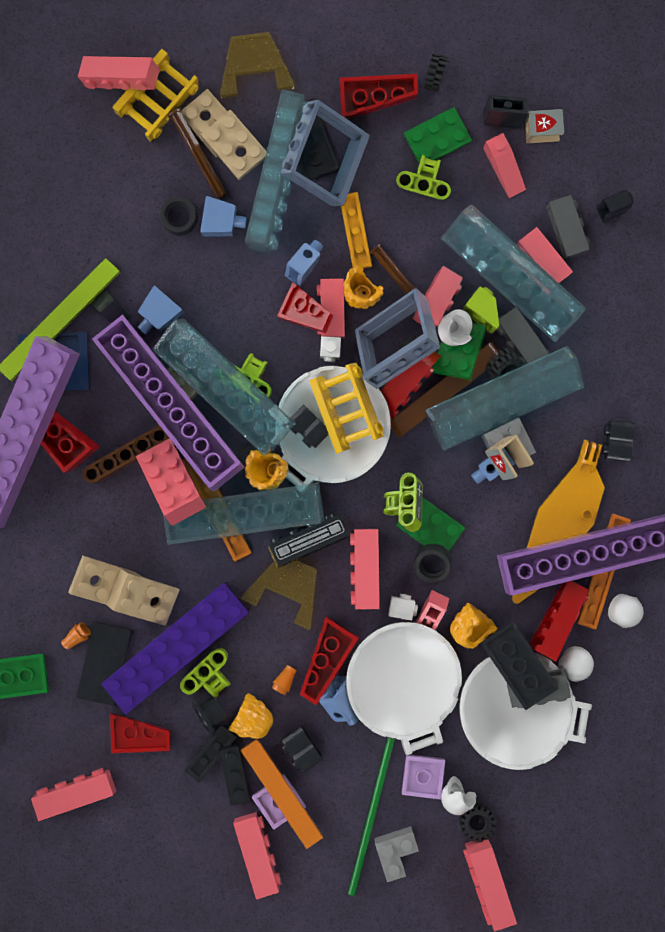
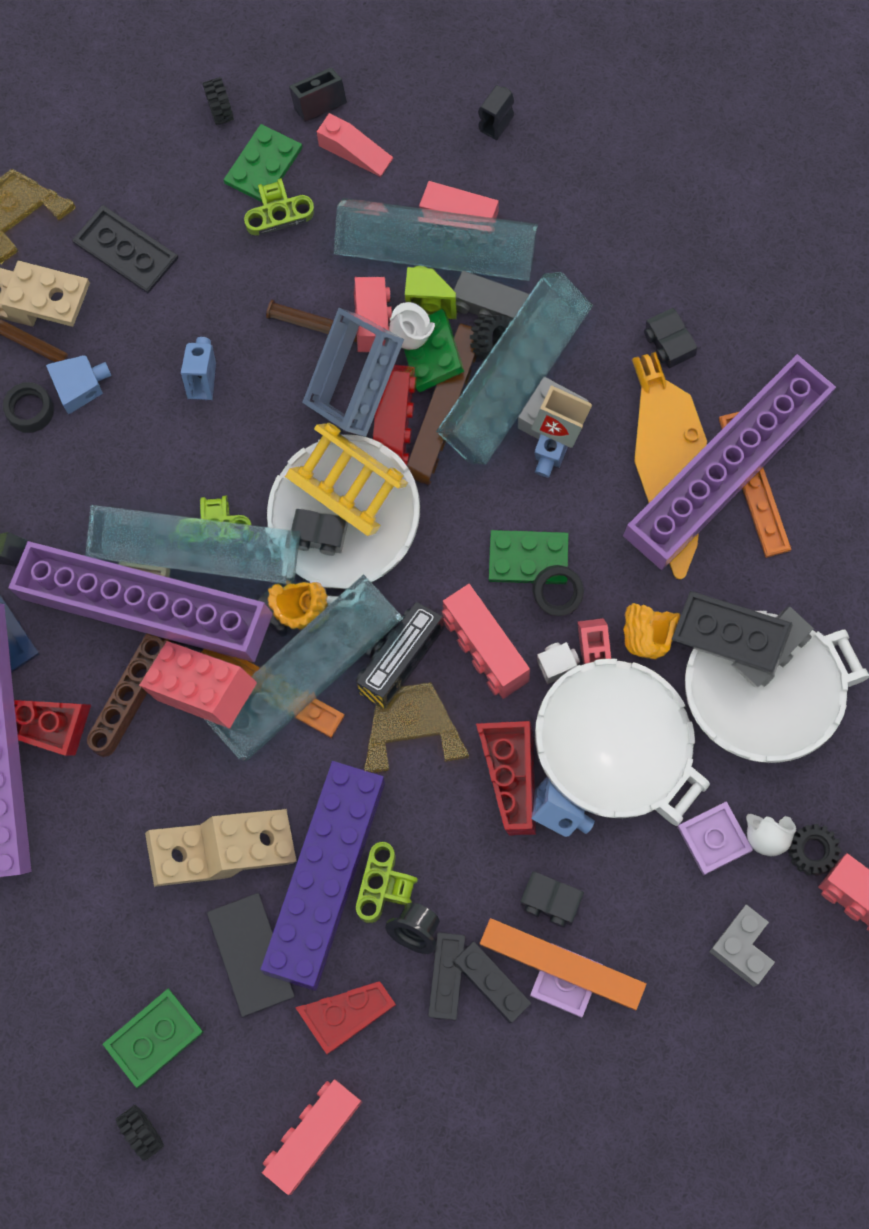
camera: 20 degrees left, 15 degrees down
orange cone [61,622,91,650] -> none
medium blue torso [137,285,184,334] -> none
light orange hair [229,693,273,739] -> none
coral brick [233,812,282,899] -> none
clear light blue brick [245,89,307,255] -> none
orange cone [272,665,297,695] -> none
wing [277,282,333,334] -> none
sand blue window [280,100,370,206] -> none
coral brick [317,279,345,339] -> none
white brick [320,336,341,362] -> none
red wedge [340,74,418,120] -> none
light orange tile [341,192,372,269] -> none
light orange hair [343,265,383,309] -> none
green piece [348,737,395,896] -> none
lime beam [383,472,423,532] -> none
piece [525,109,564,144] -> none
red wedge [529,581,589,661] -> none
dark grey brick [546,195,590,260] -> none
white helmet [558,646,594,682] -> none
white helmet [608,594,644,628] -> none

